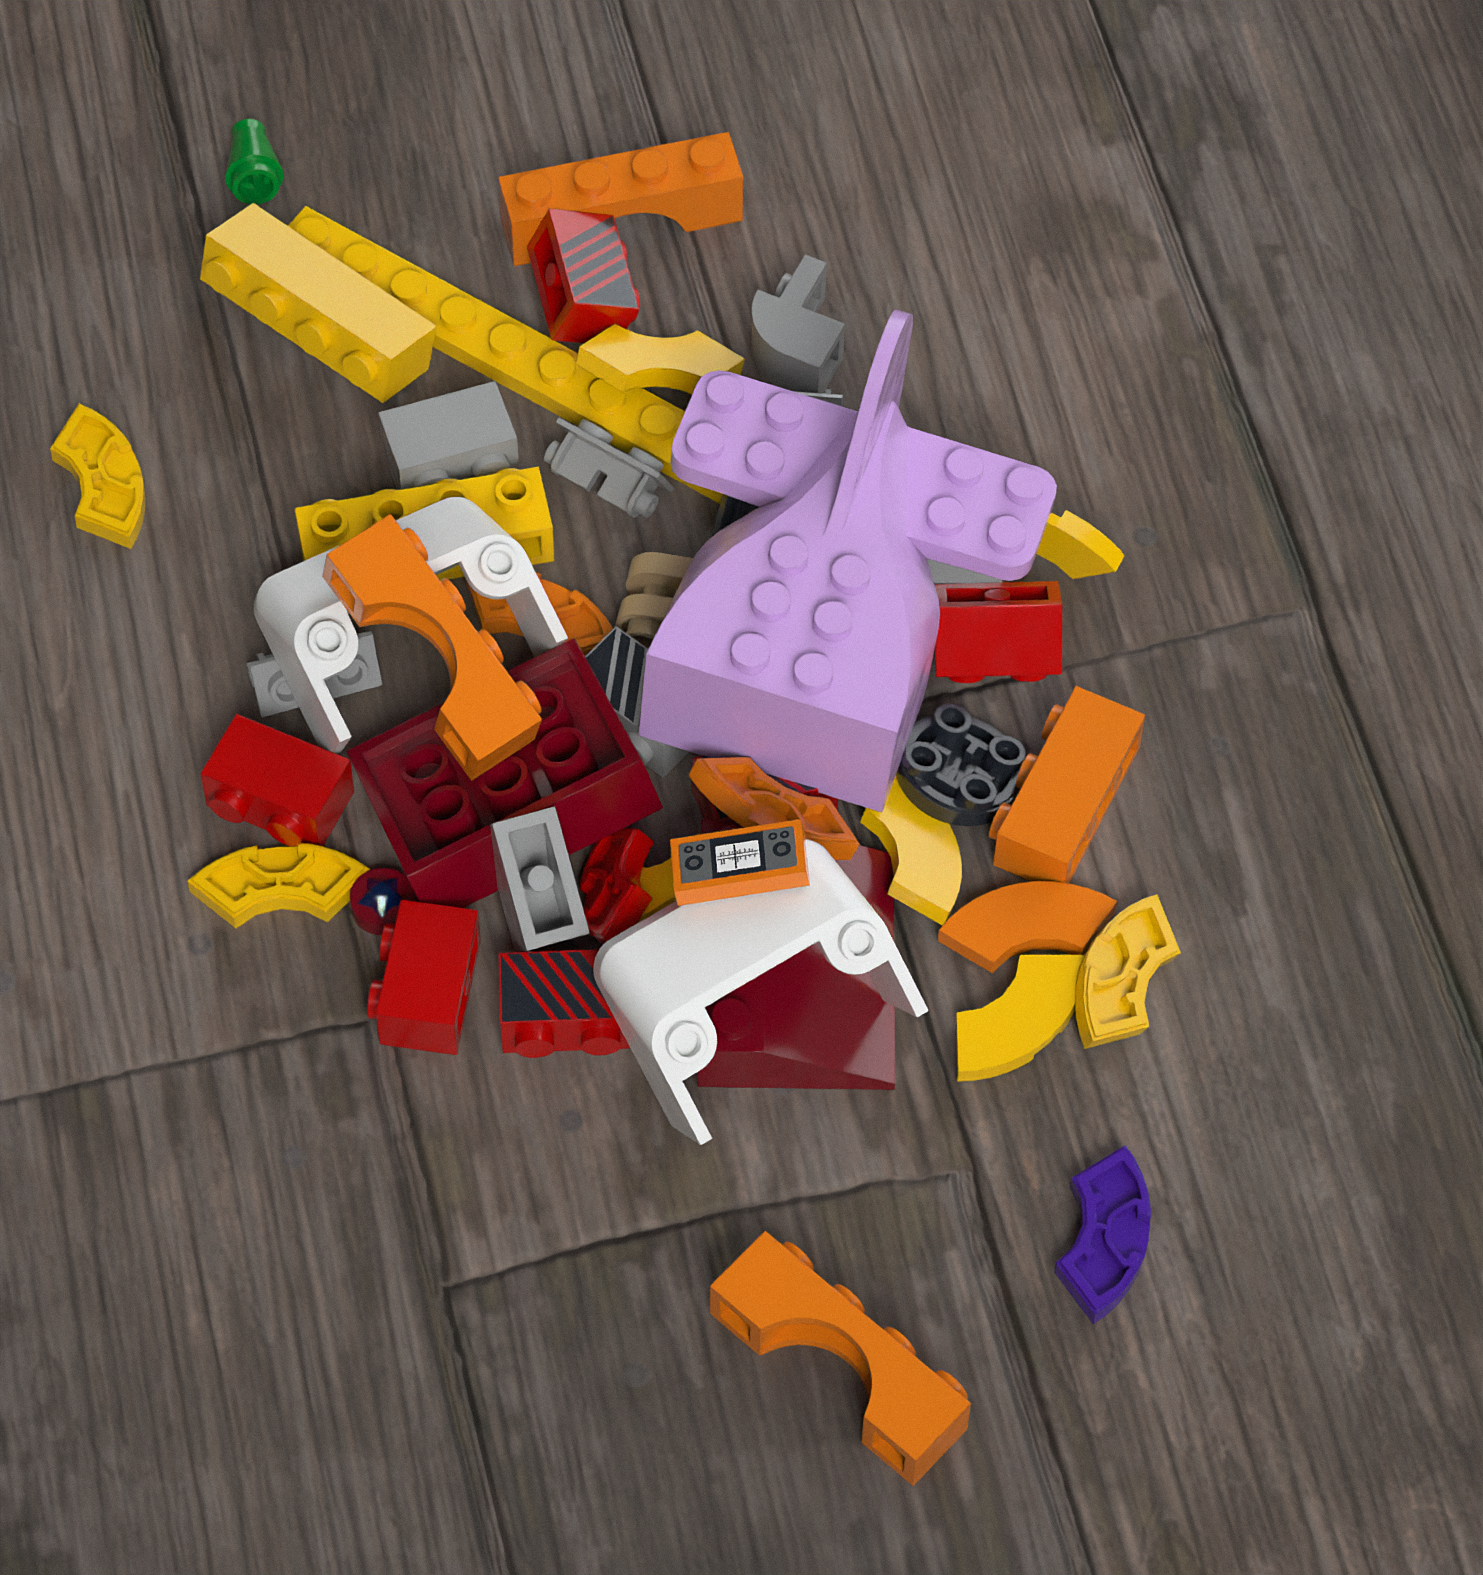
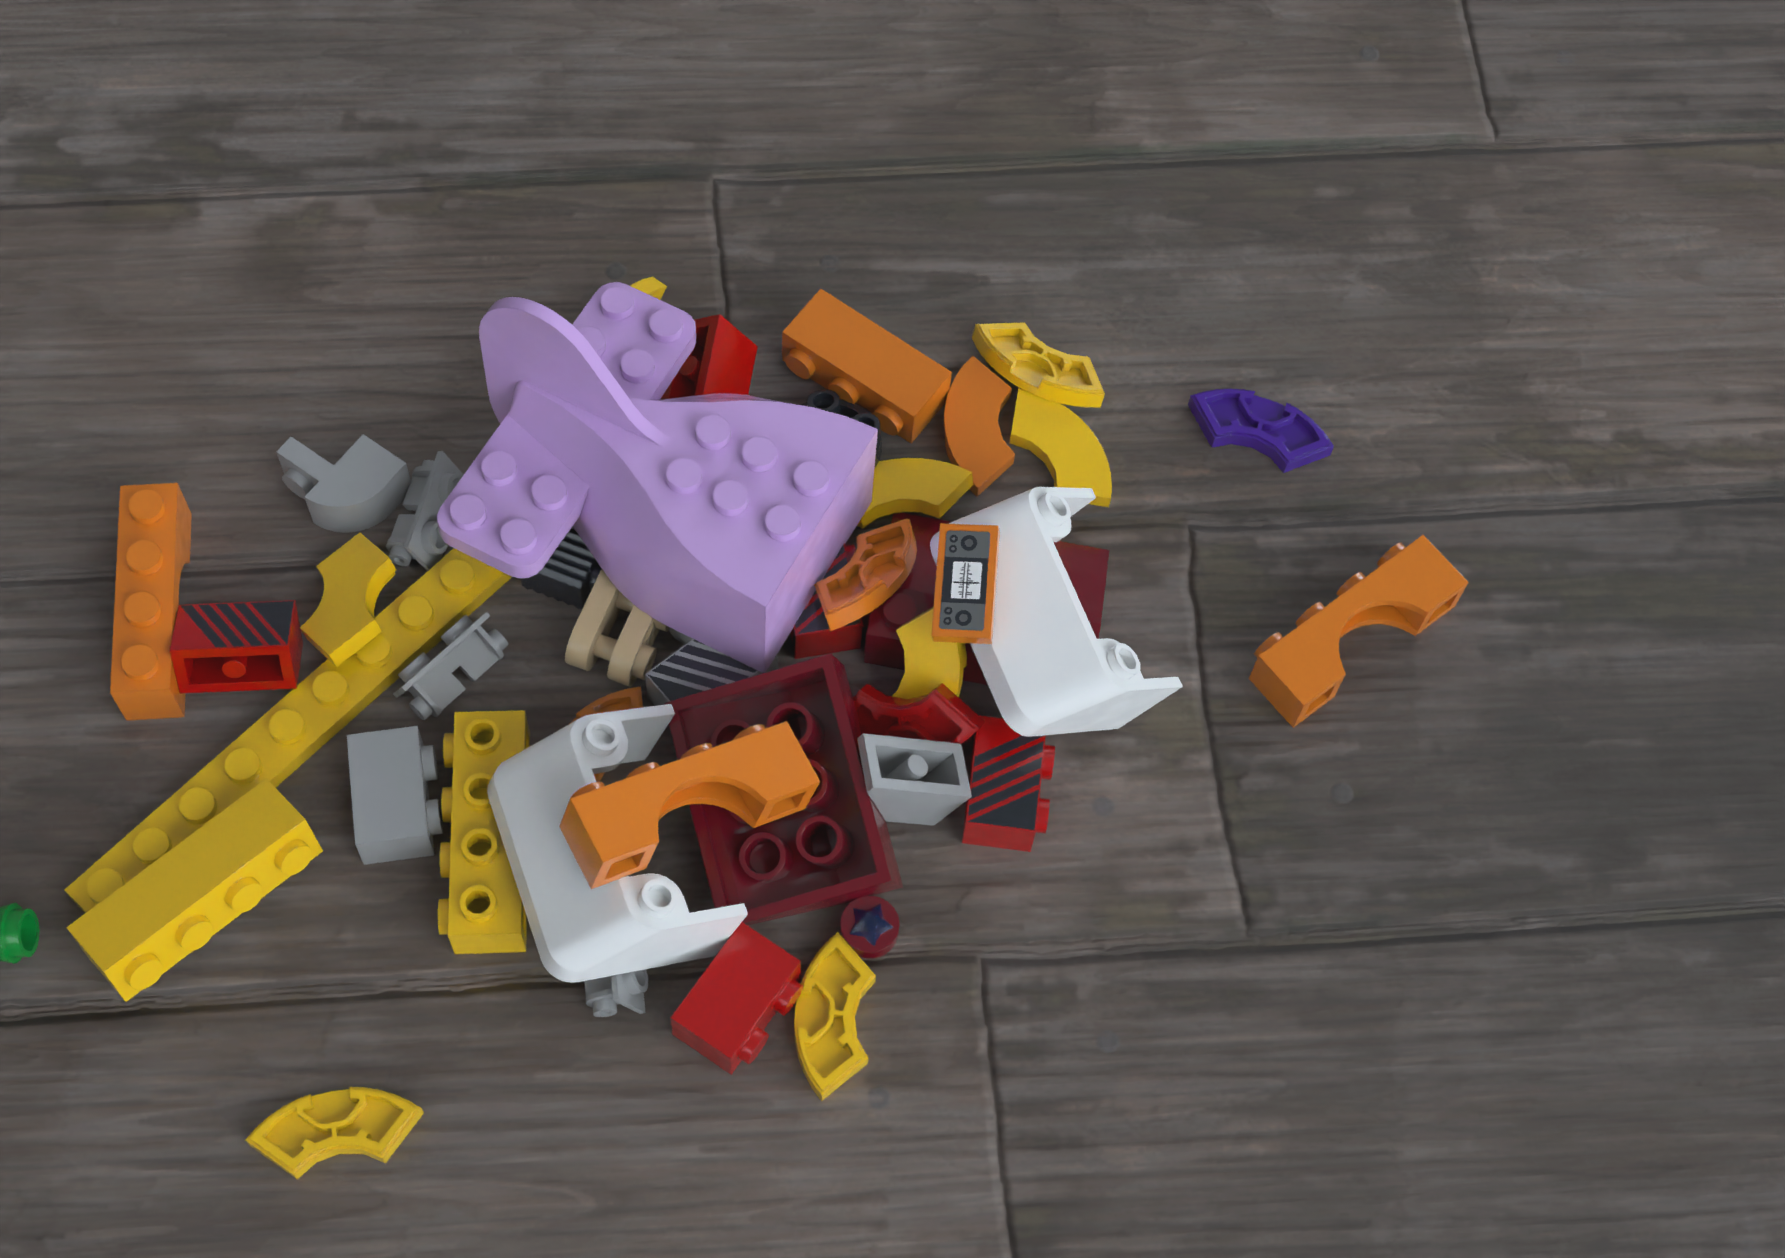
camera: 85 degrees left, 5 degrees up
red brick [367,900,481,1055] -> none

